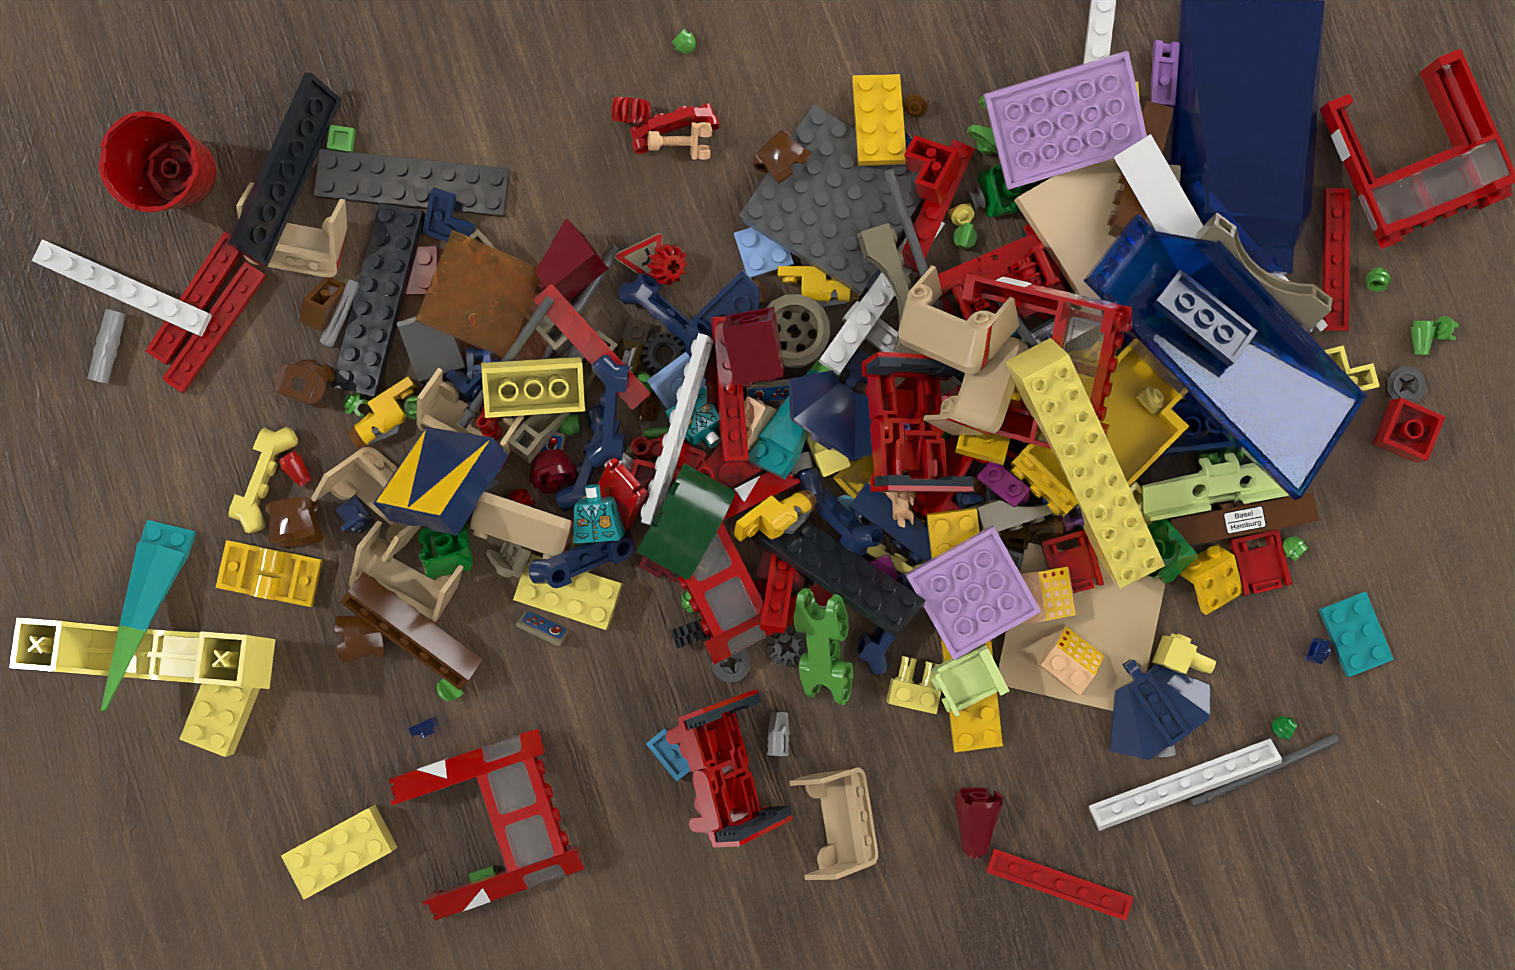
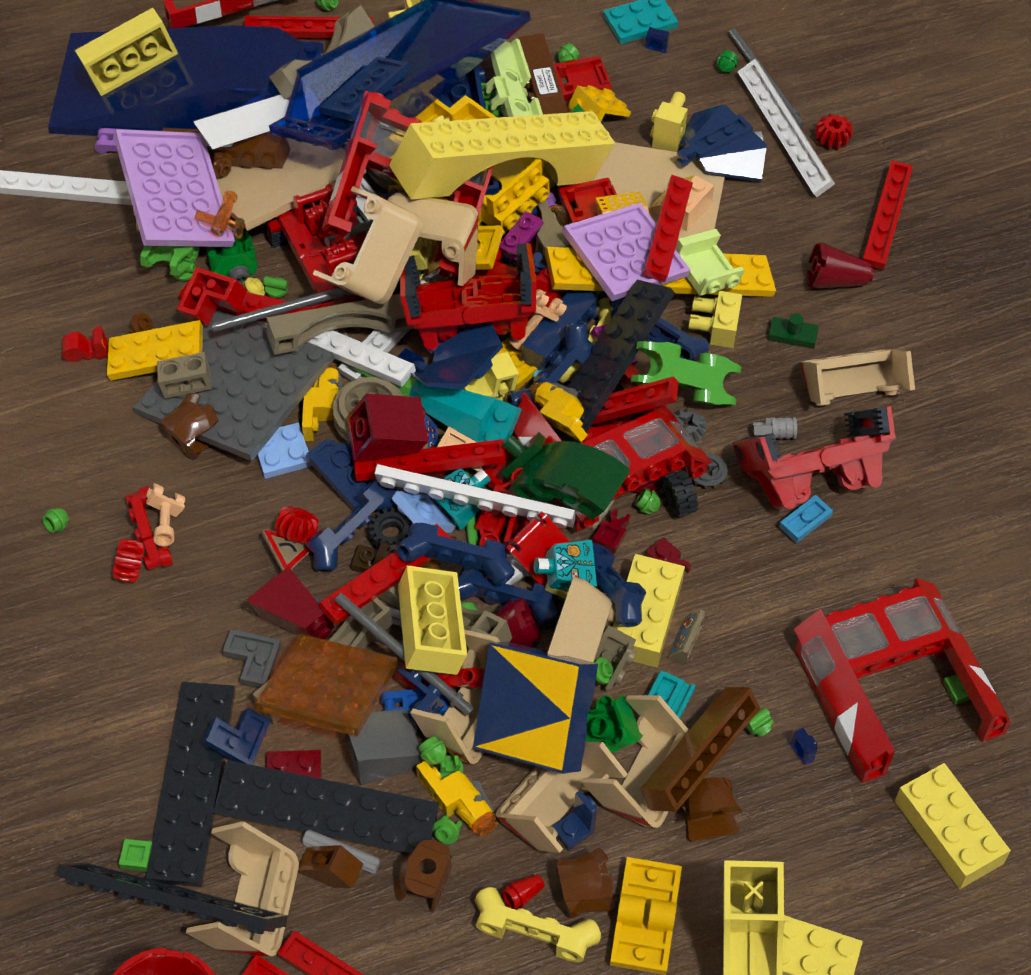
camera: 90 degrees left, 30 degrees down
none -> red leg [62,325,108,362]
none -> light yellow brick [75,8,178,96]
none -> dark tan brick [157,352,212,398]
none -> clear orange piece [195,191,245,238]
none -> reddish brown plate [212,152,232,178]
none -> dark grey plate [223,629,282,688]
none -> bright green plate [418,736,446,764]
none -> dark green tile [501,432,546,480]
none -> bright green plate [594,657,613,684]
none -> teal plate [639,670,696,719]
none -> red plate [643,174,693,282]
none -> dark red plate [645,537,691,573]
none -> dark green tile [768,313,819,349]
none -> red gear [815,113,853,150]

